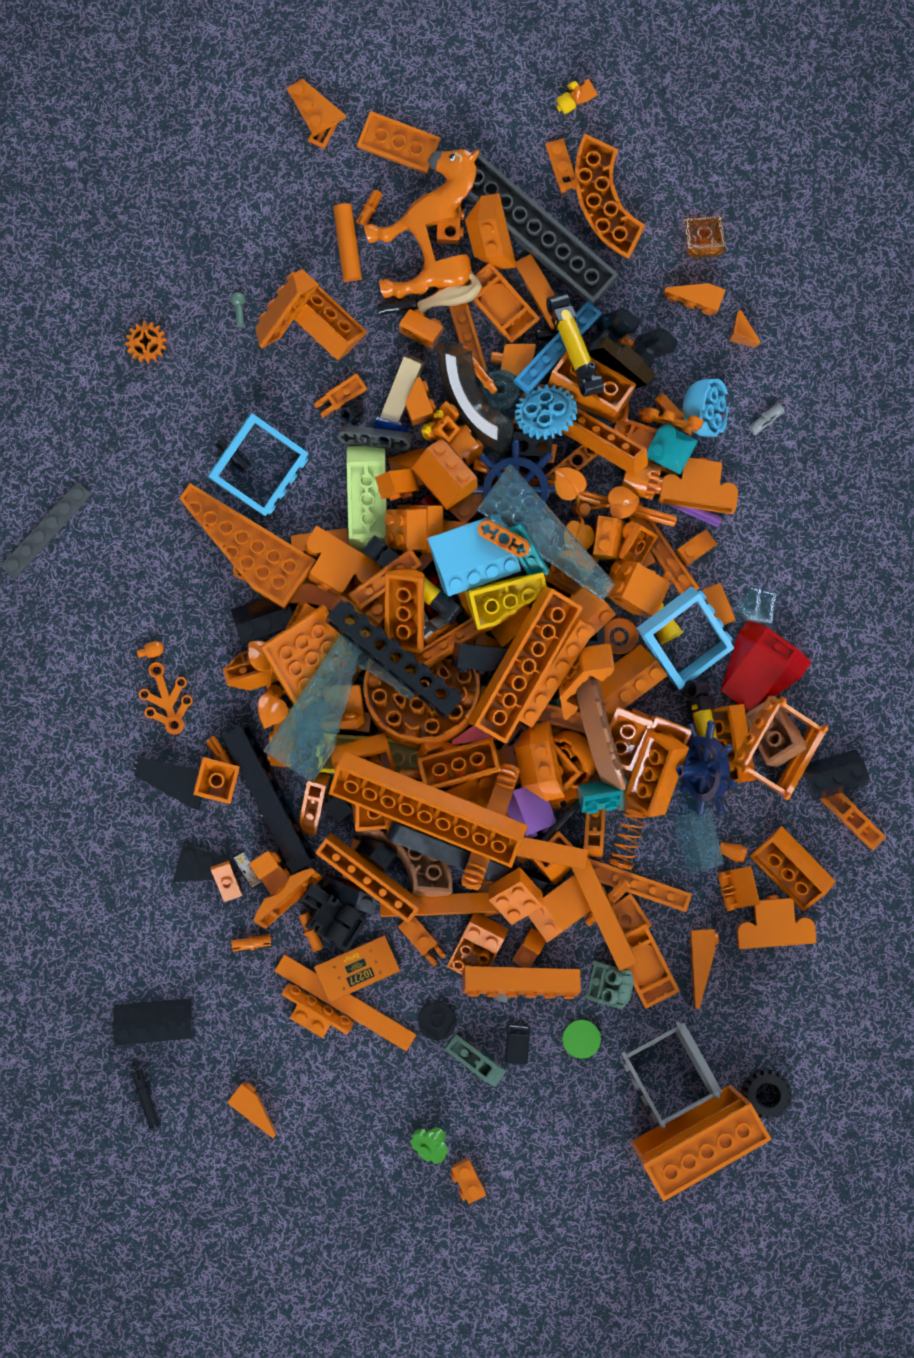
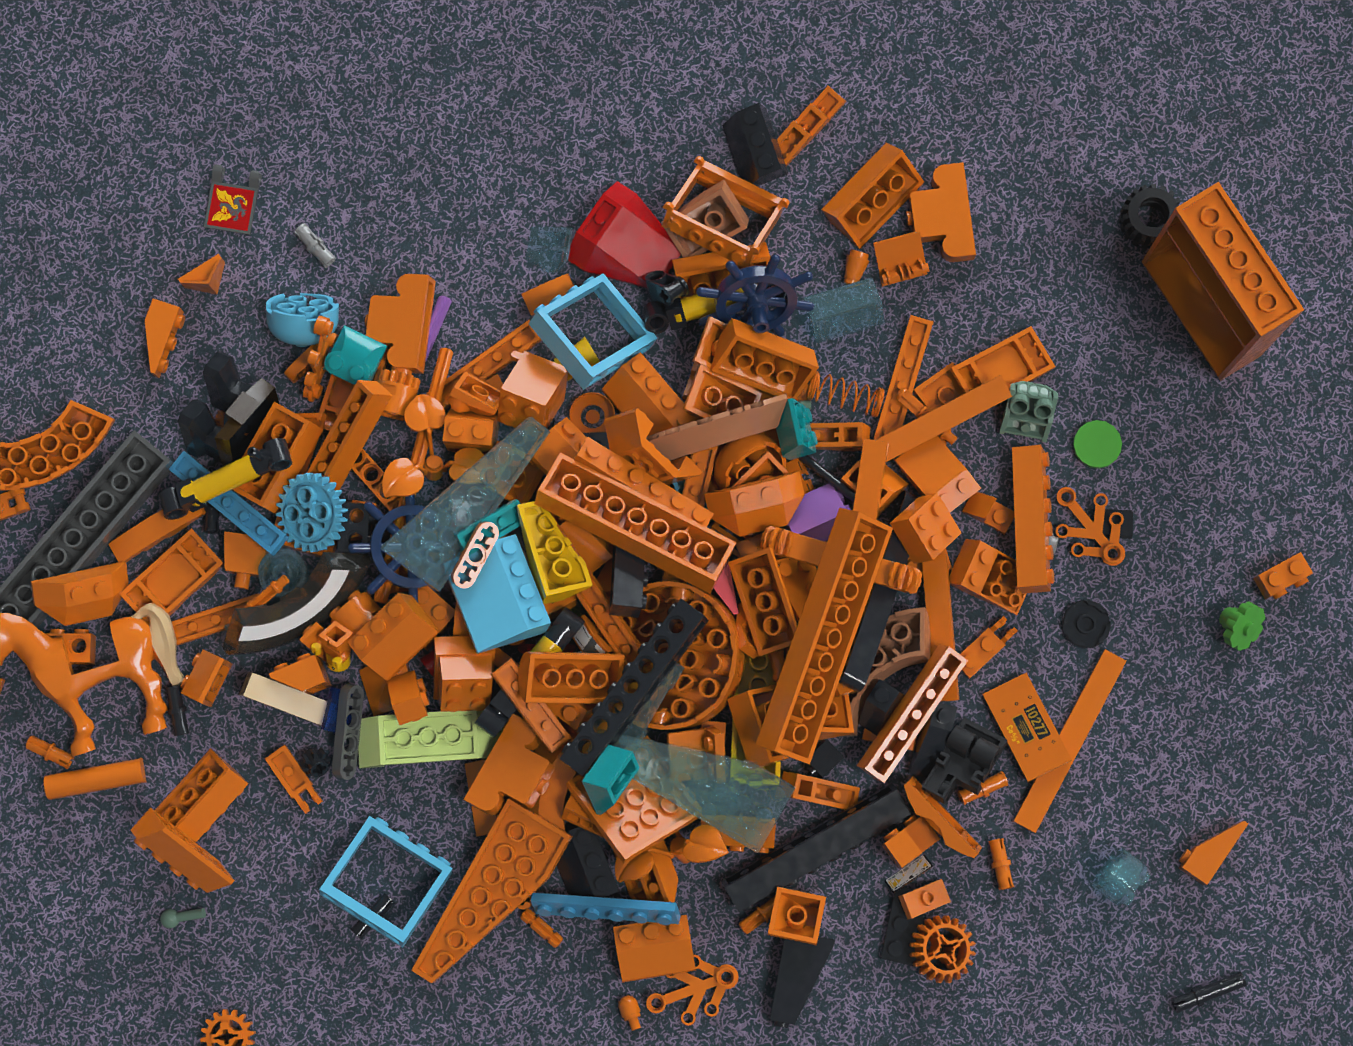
camera: 85 degrees left, 5 degrees down
black slope [113,998,195,1045] -> none
orange bracket [282,983,354,1038] -> none
sand green slope [445,1034,506,1087] -> none
light grey window [621,1021,722,1129] -> none
orange slope [676,529,718,567] -> none
clear orange slope [684,216,726,258] -> none
orange slope [690,929,719,1009] -> none
none -> flag [204,164,262,235]
none -> orange axle [520,908,563,948]
none -> dark azure plate [531,893,681,925]
none -> teal slope [582,745,640,815]
none -> orange slope [613,915,696,983]
none -> black piece [645,270,689,306]
none -> orange gear [909,915,976,983]
none -> orange plant [1055,487,1125,566]
none -> clear light blue brick [1092,848,1150,906]

